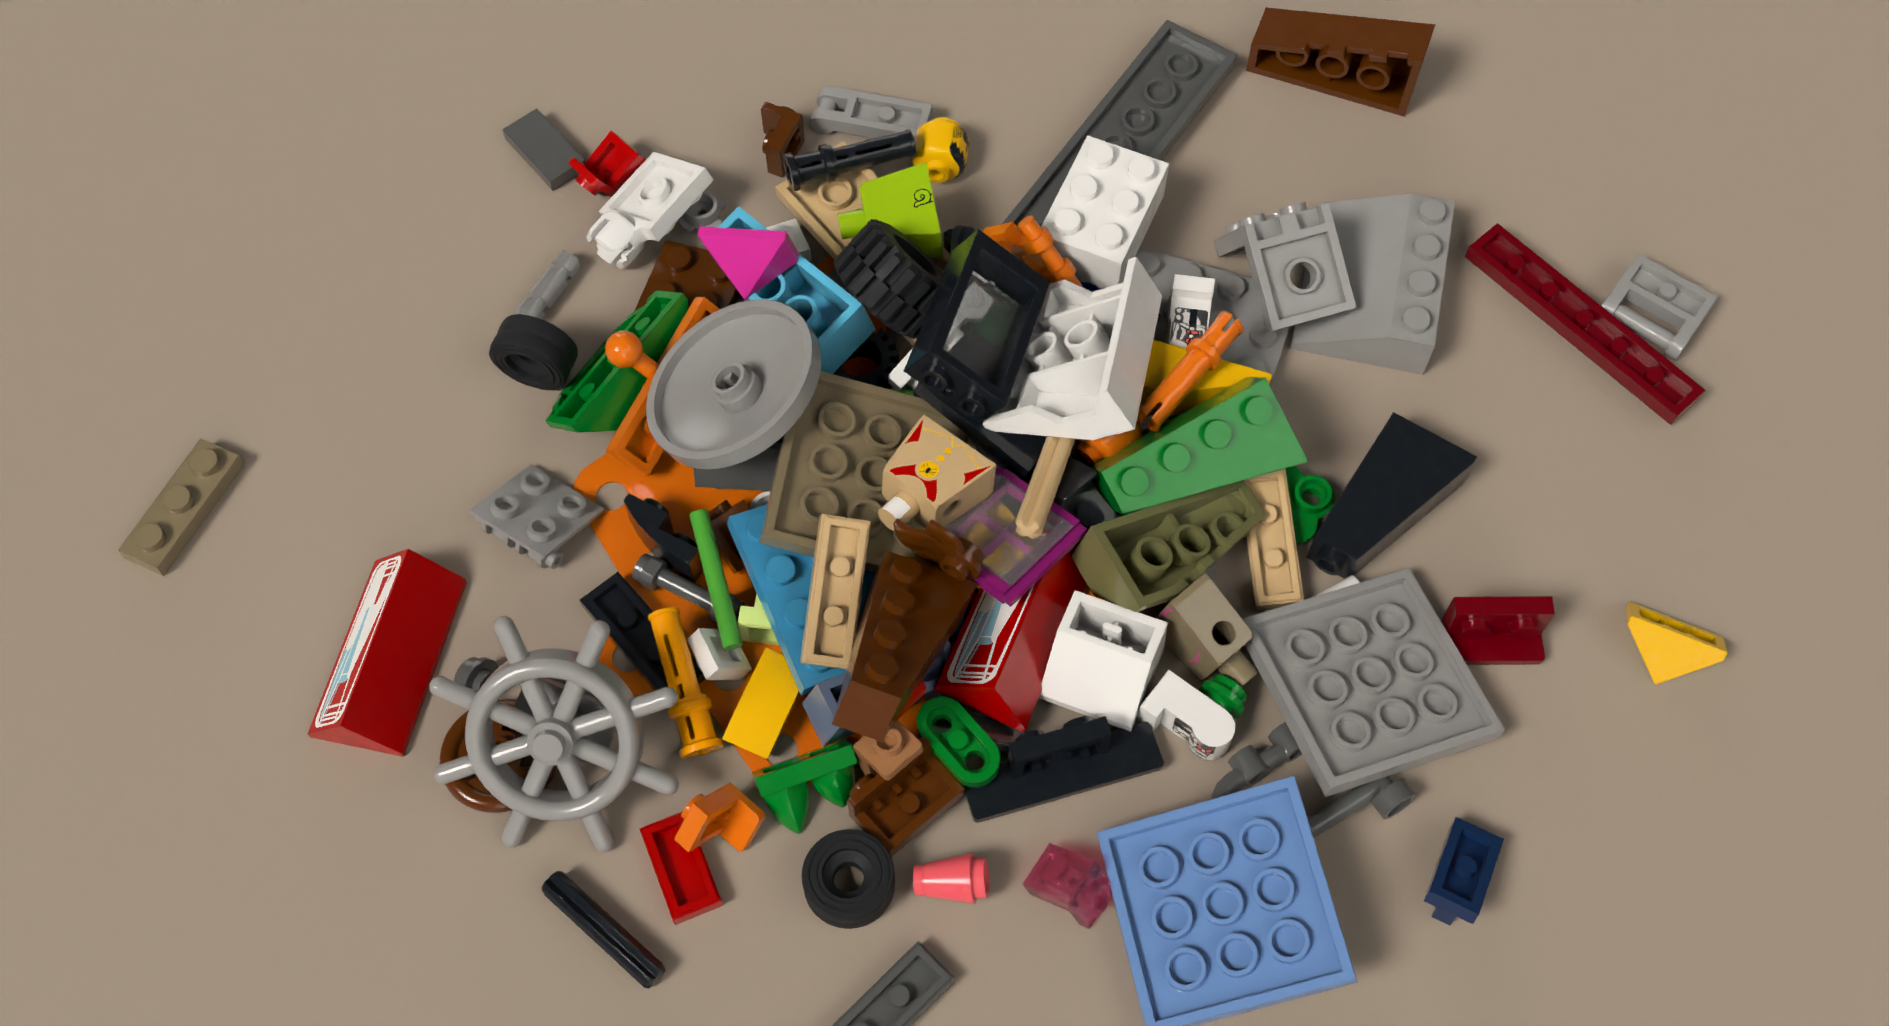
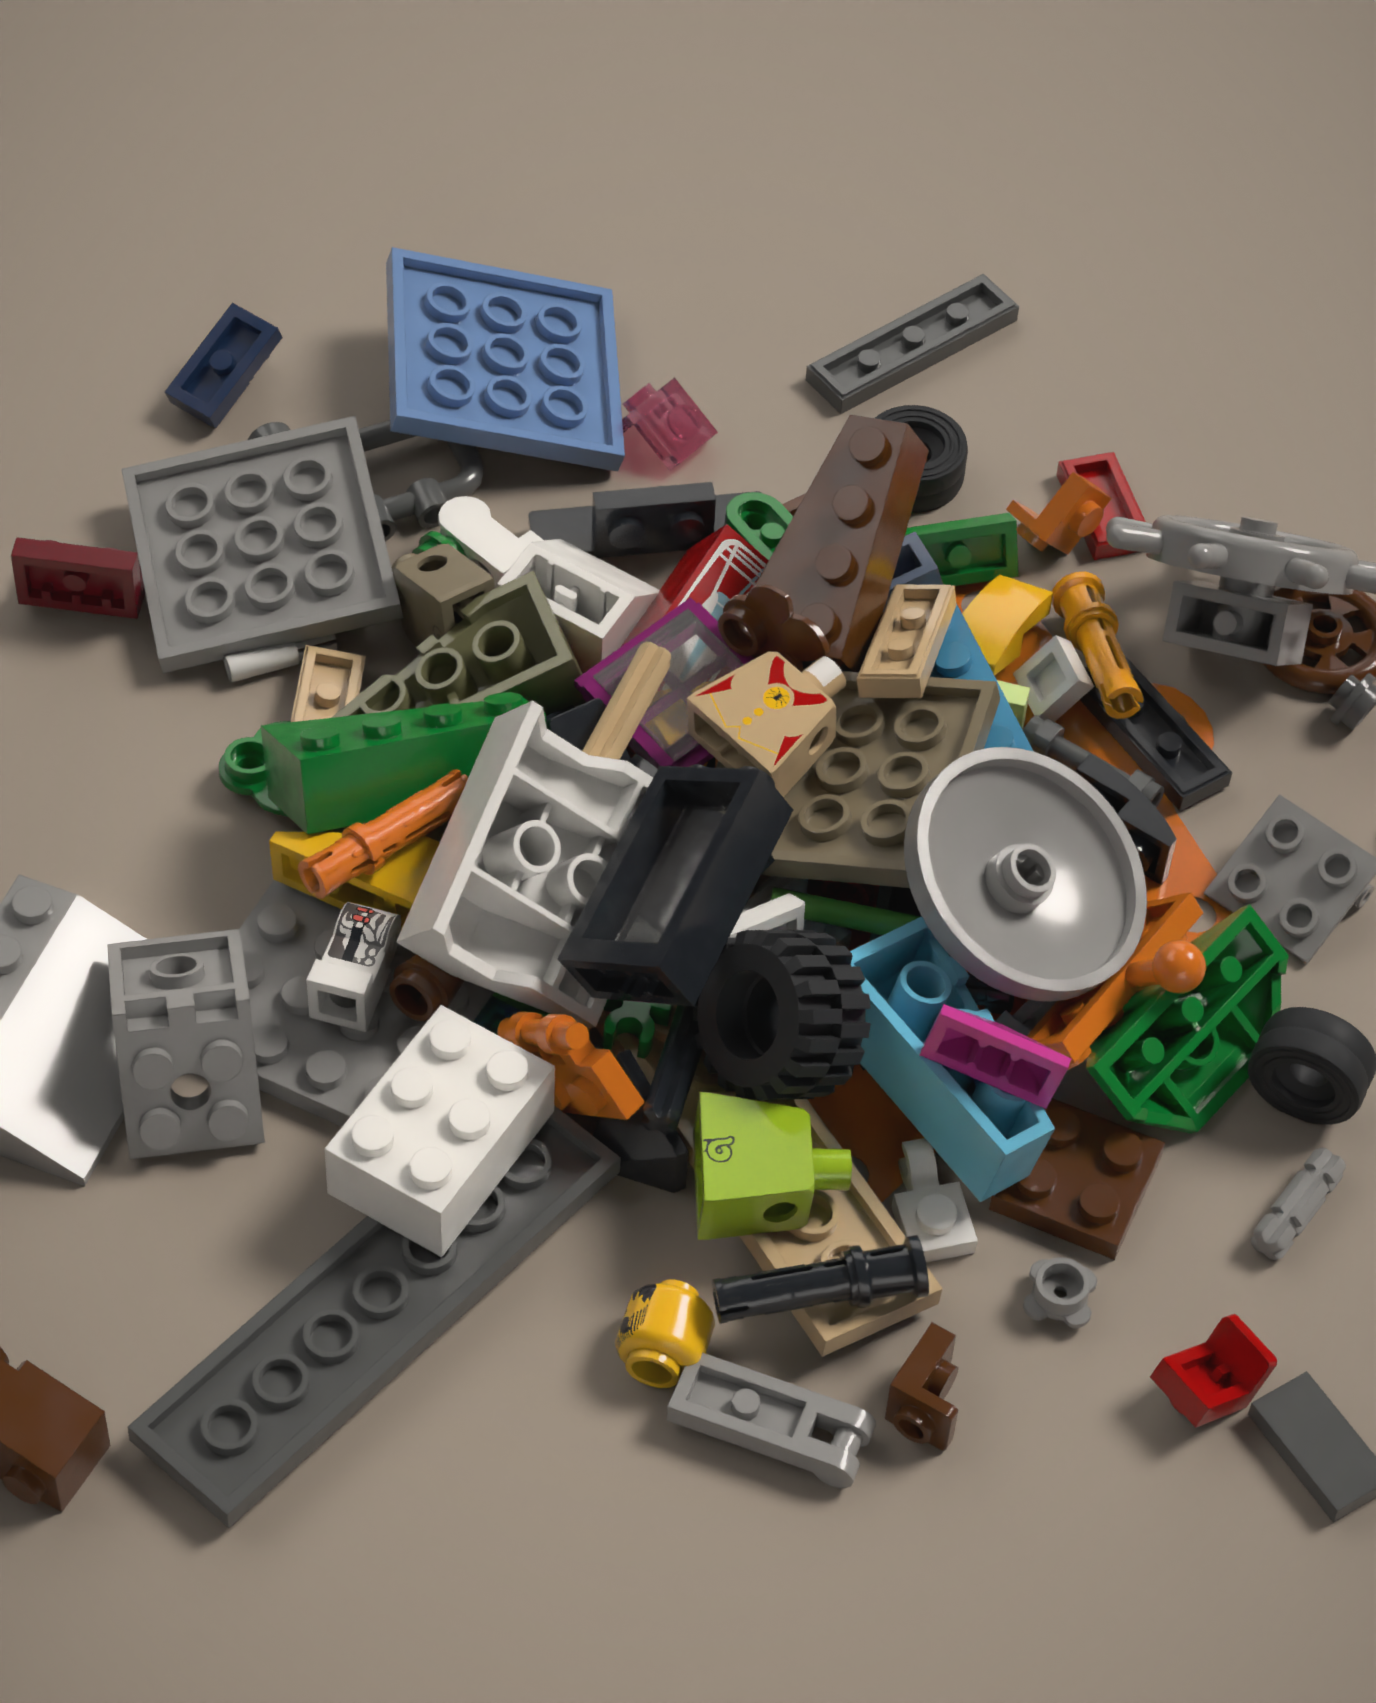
camera: 175 degrees left, 10 degrees down
black axle [541,871,666,989] -> none
white plate [586,152,714,269] -> none
bright green bar [689,509,743,651] -> none
coral cone [913,852,990,904] -> none
black slope [1306,412,1477,579] -> none

